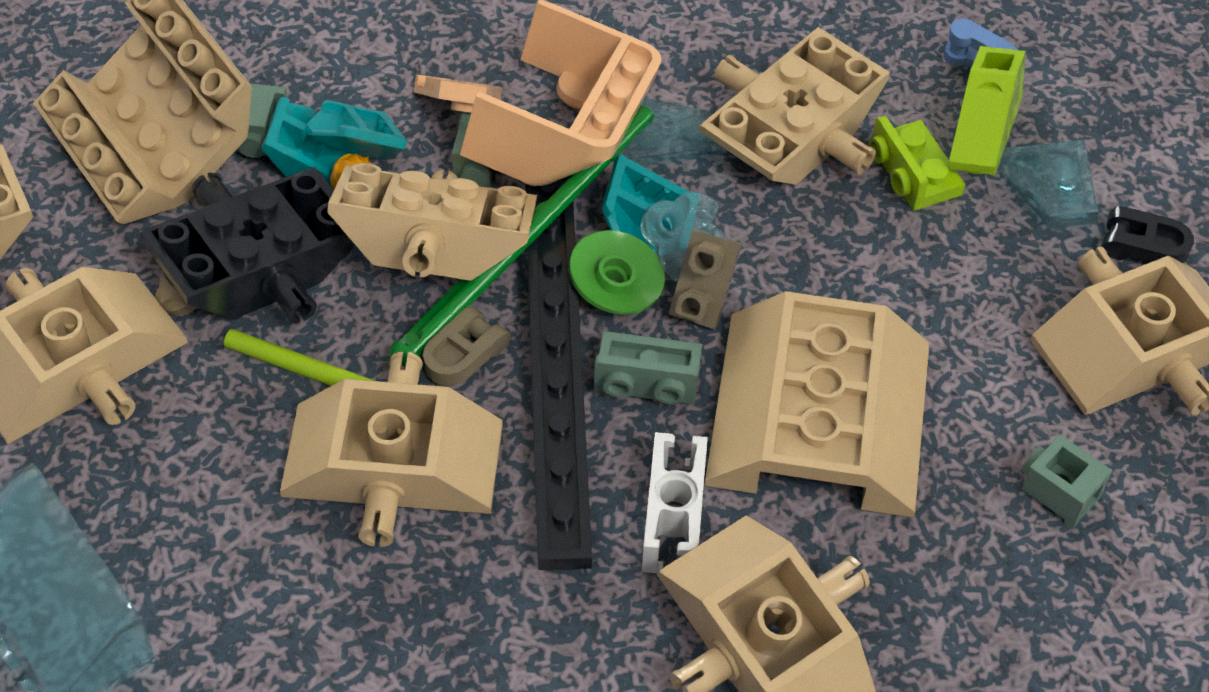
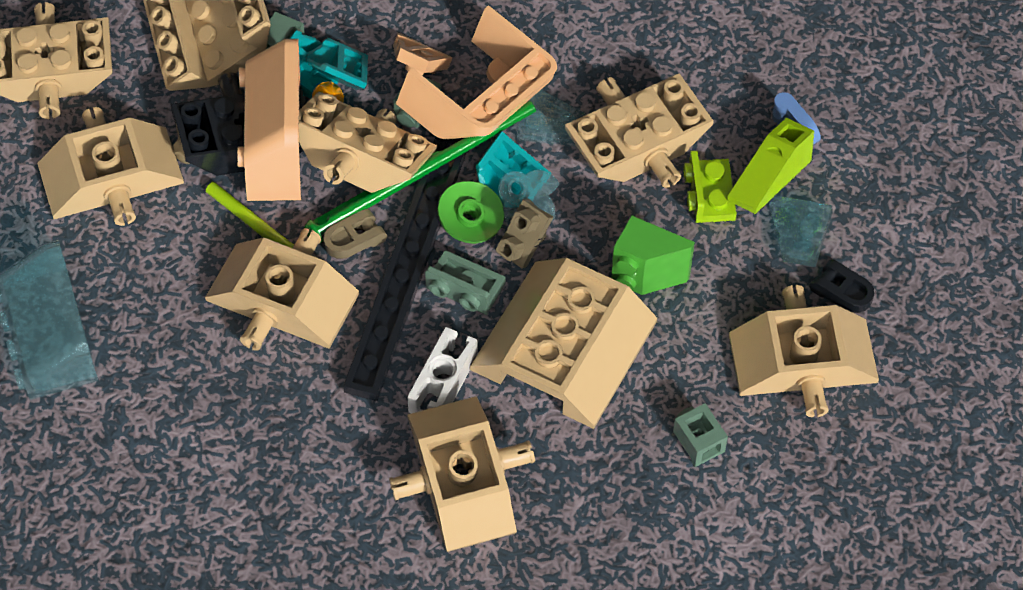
camera: 20 degrees right, 5 degrees up
none -> light nougat windscreen [238,39,301,201]
none -> bright green slope [611,216,695,295]

